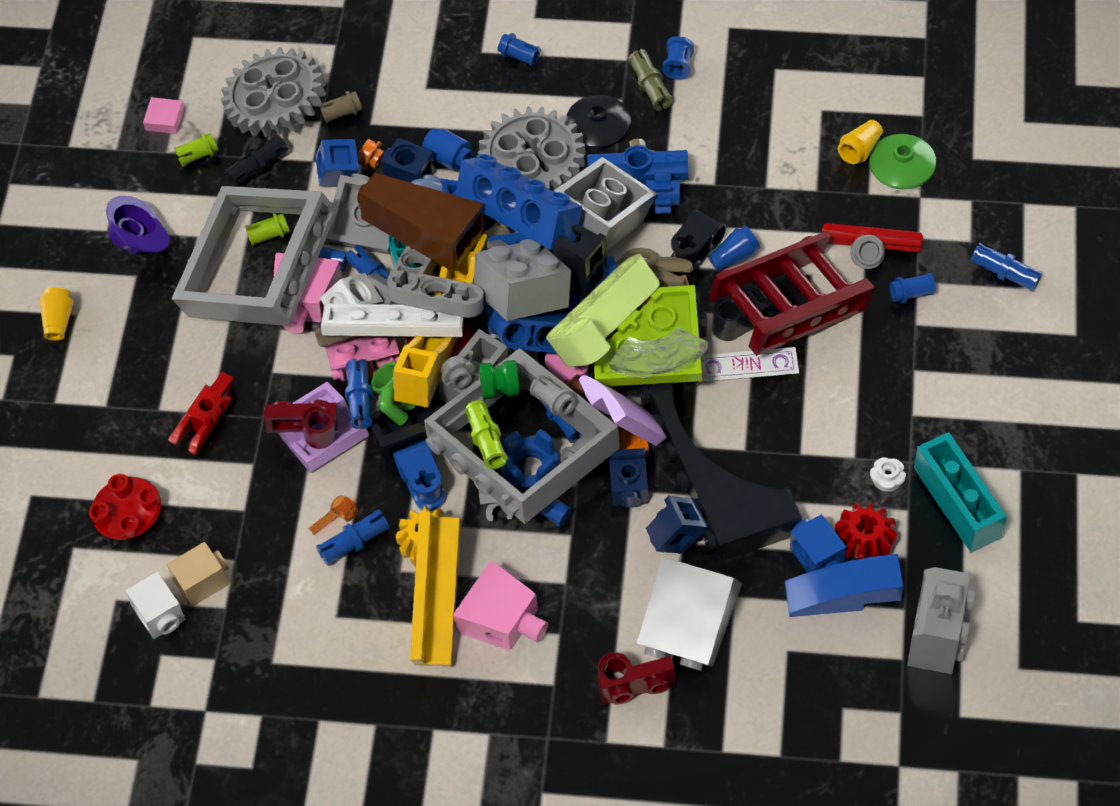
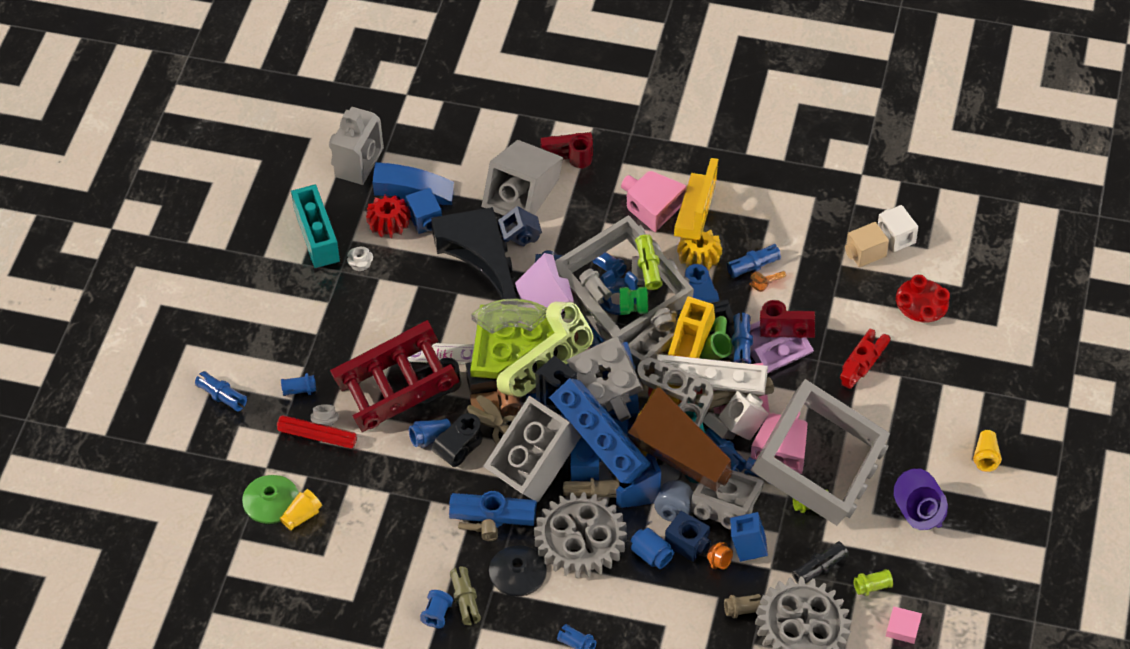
camera: 175 degrees left, 5 degrees down
blue gear [646,172,680,214] -> none

